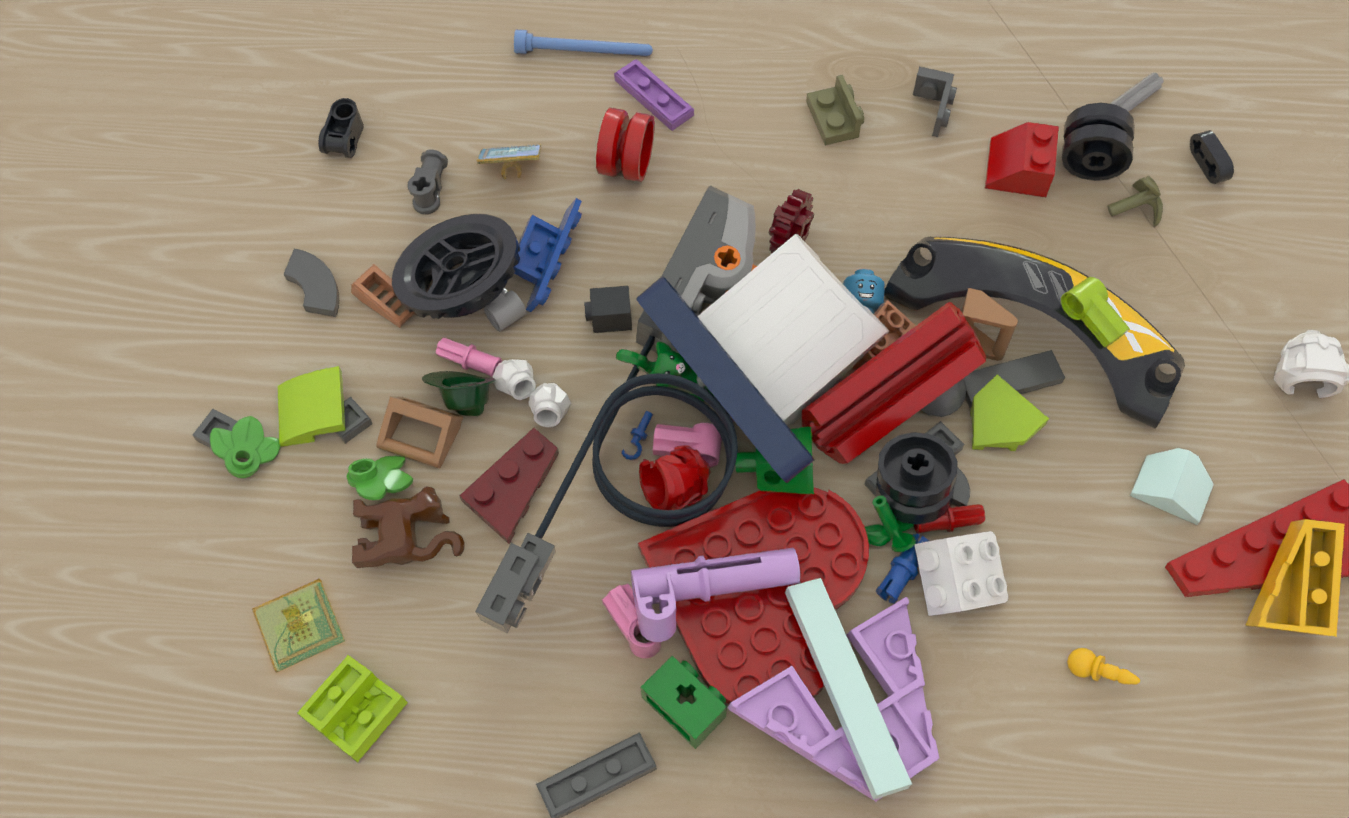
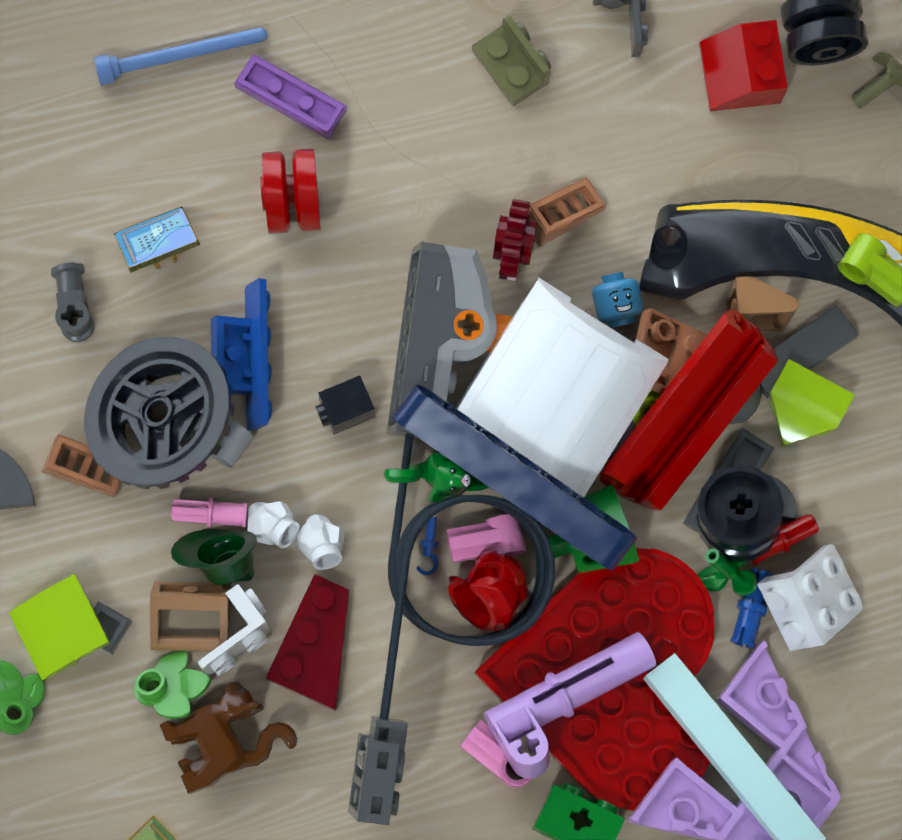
camera: 25 degrees left, 15 degrees up
none -> white bracket [198,584,271,677]
none -> nougat slope [529,177,606,246]

